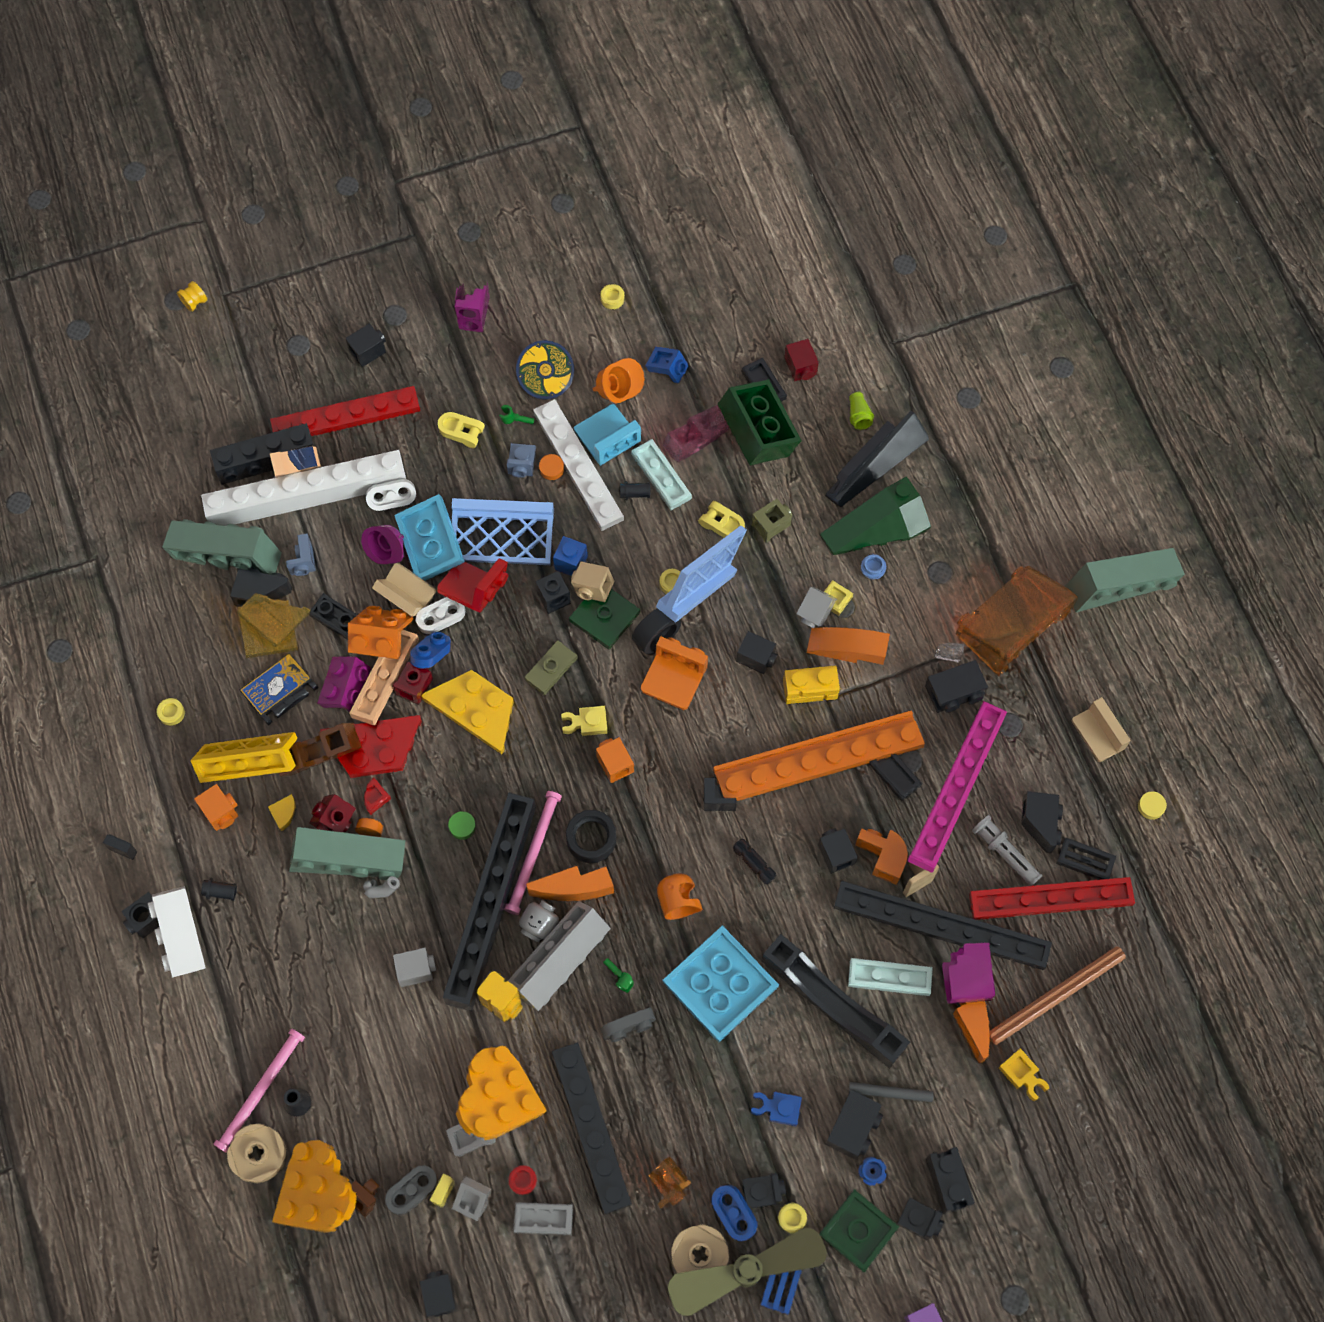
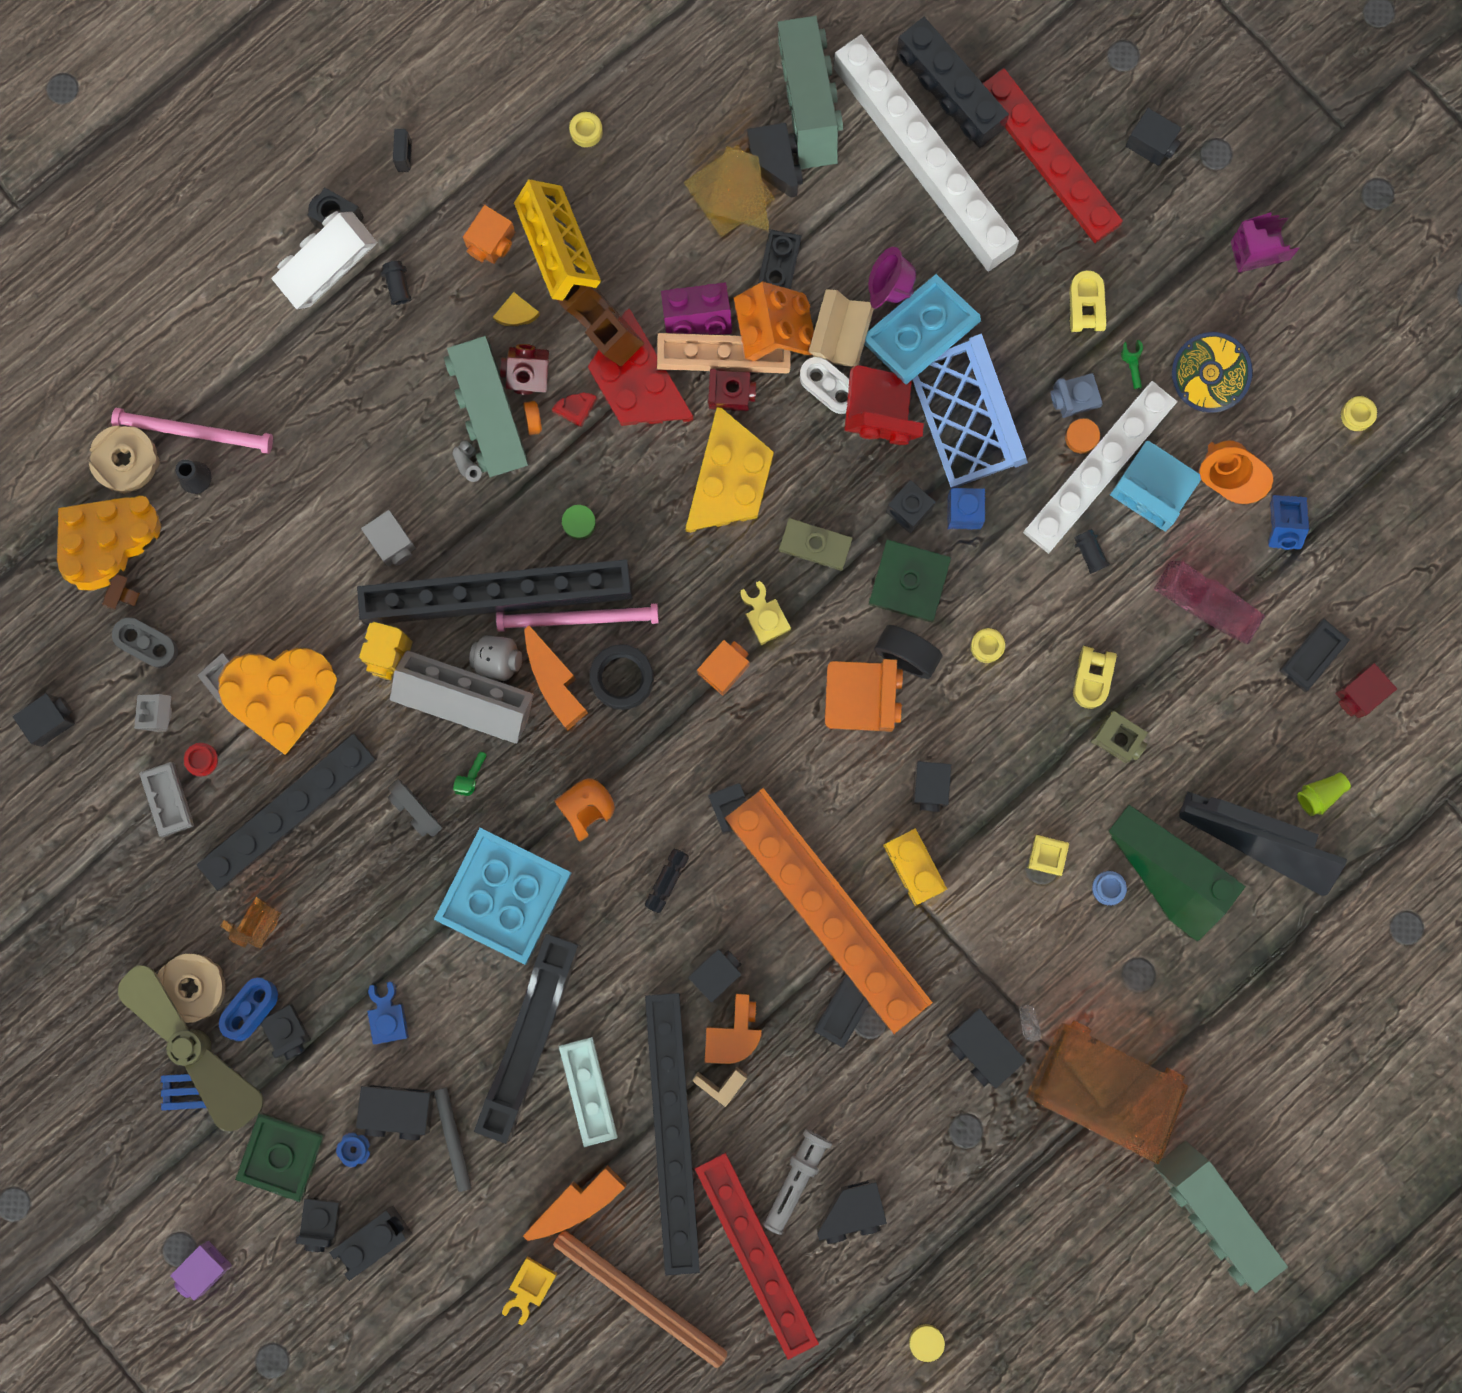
camera: 75 degrees right, 15 degrees up
piece [240,653,319,726] -> none
leg [270,446,321,478] -> none
sand blue bracket [286,533,316,576] -> none
white plate [366,479,416,511] -> none
blue plate [410,632,451,669] -> none
light yellow tile [430,1174,455,1208] -> none
tan brick [571,562,614,602] -> none
light aqua tile [631,439,692,511] -> none
light blue fence [656,526,746,623] -> none
dark green brick [717,380,802,466] -> none
light yellow tile [778,1203,807,1233] -> none
light grey brick [796,587,837,628] -> none
orange slope [807,627,890,665] -> none
dark pink tile [908,701,1007,873] -> none
magenta piece [942,943,995,1003] -> none
black tile [1056,837,1116,880] -> none
tan panel [1071,697,1131,762] -> none

